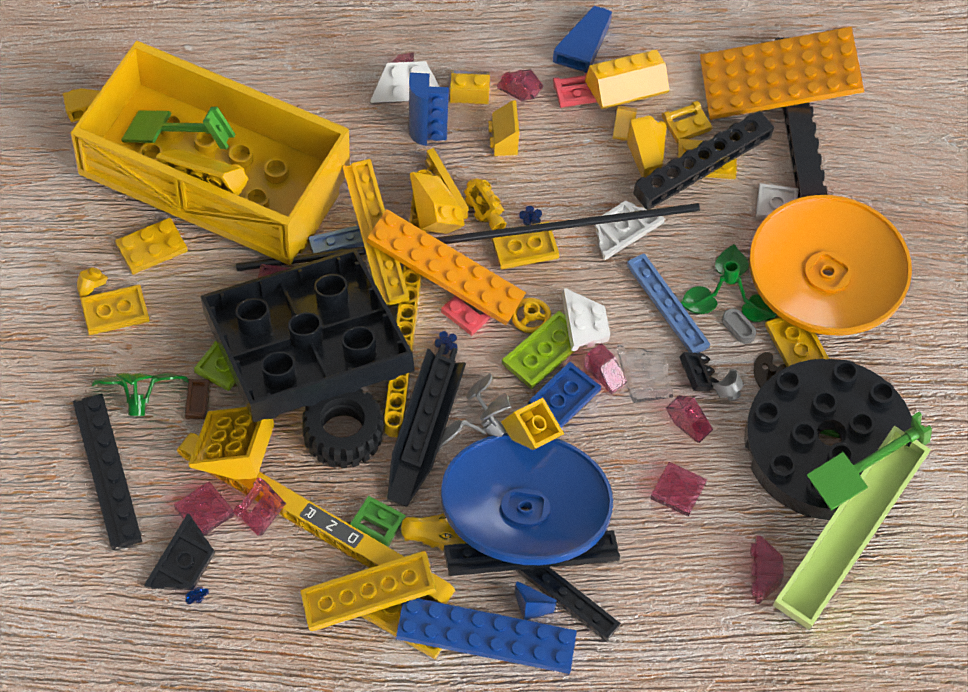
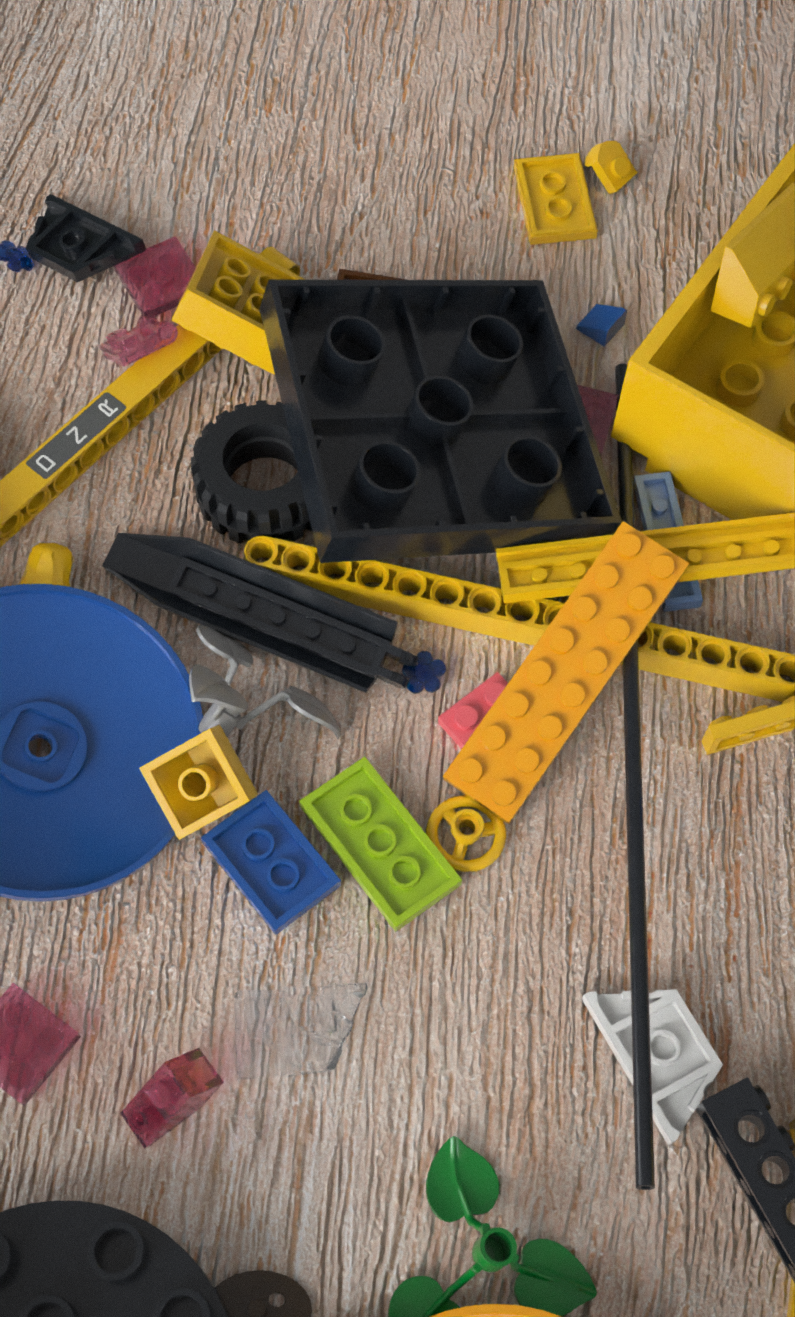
camera: 100 degrees right, 5 degrees up
black plate [73,393,142,550] -> none
green plant [92,373,189,416] -> none
yellow plate [115,217,188,275] -> none
bright green plate [350,496,406,547] -> none
yellow slope [410,172,464,234] -> none
yellow brick [464,179,507,230] -> none
yellow plate [491,221,559,270] -> none
clear blue plant [519,206,542,226] -> none
white wing [562,288,610,351] -> none
clear pink slope [584,343,627,394] -> none
medium blue plate [627,253,710,353] -> none
black plate [679,352,719,392] -> none
light grey piece [712,369,744,401] -> none
light grey tile [722,308,756,344] -> none
none -> blue slope [576,304,627,347]

